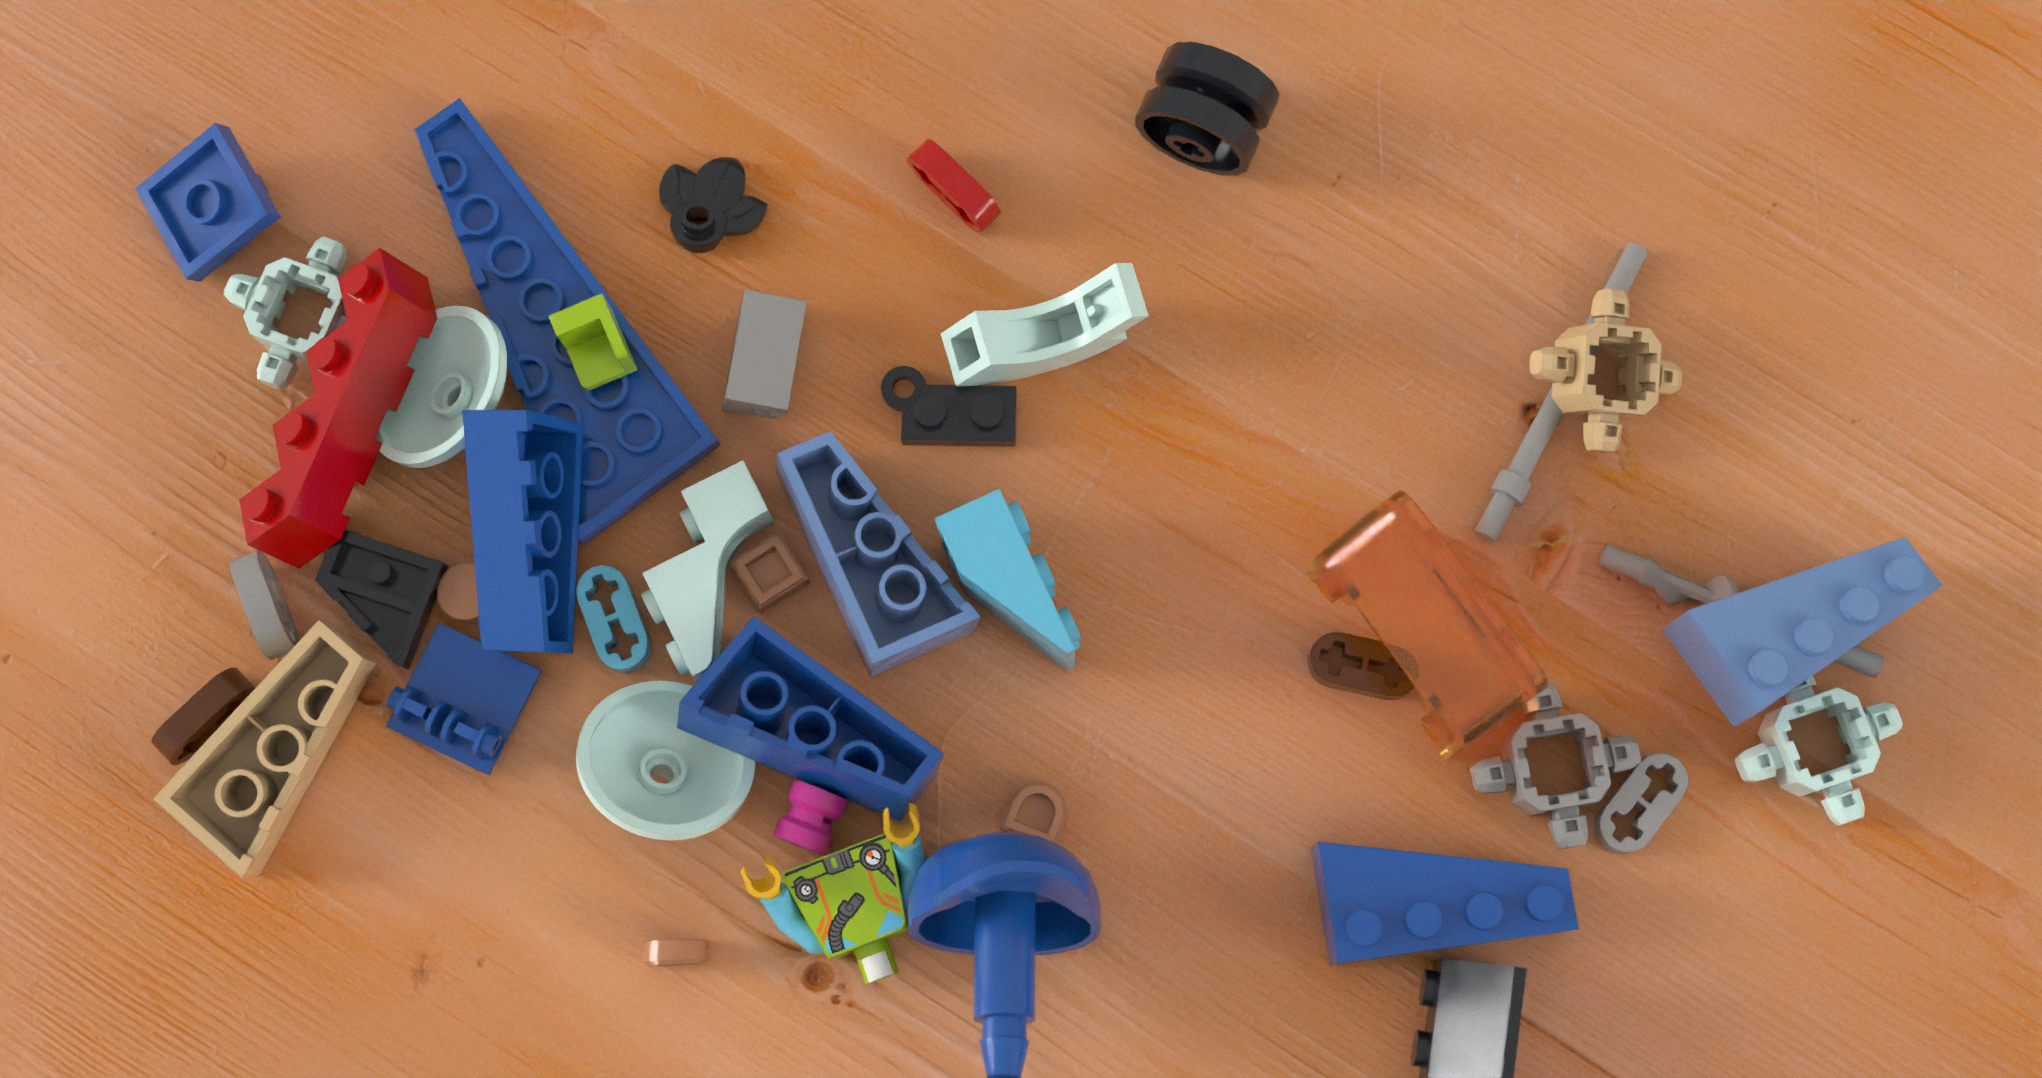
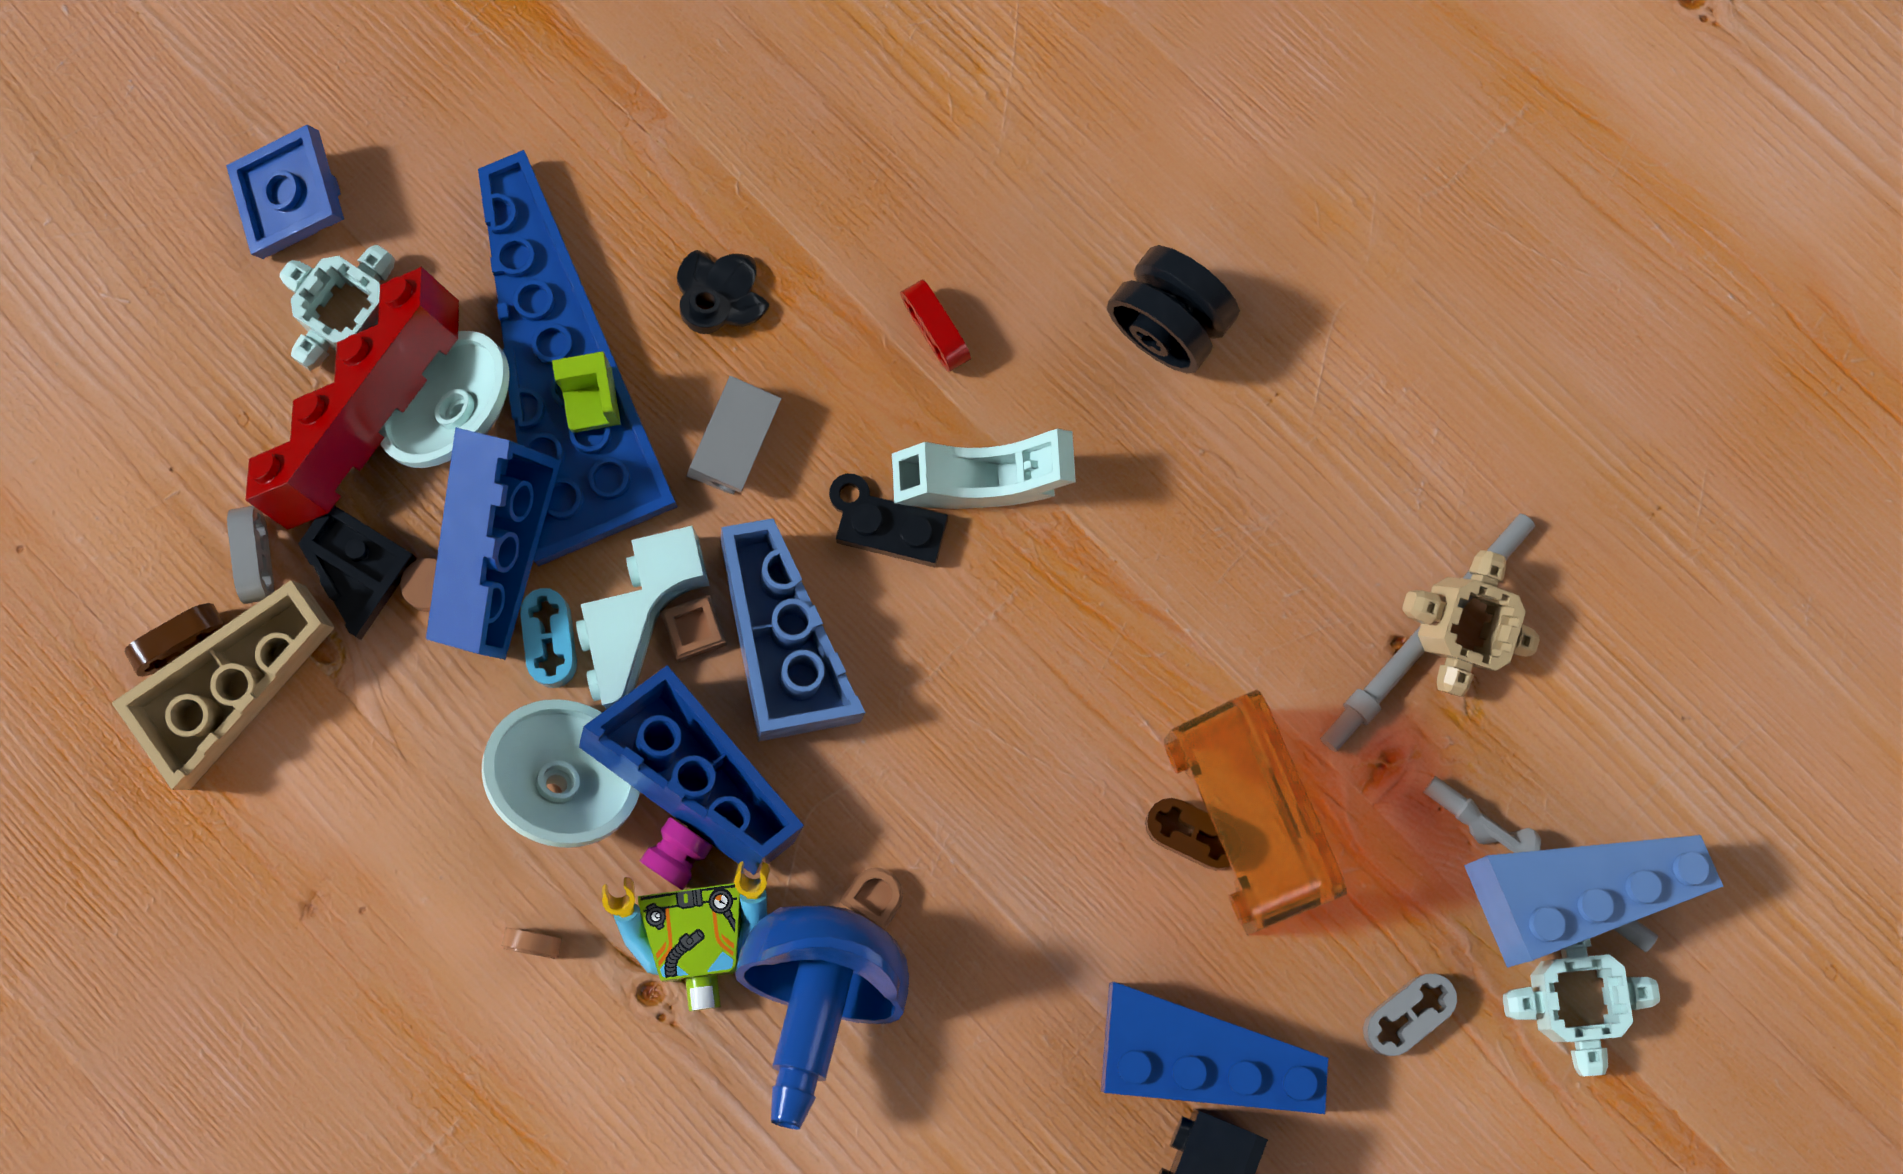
camera: 10 degrees right, 0 degrees up
blue hinge [385,623,542,776] -> none
medium azure slope [934,489,1081,671] -> none
light grey piece [1470,681,1641,850] -> none

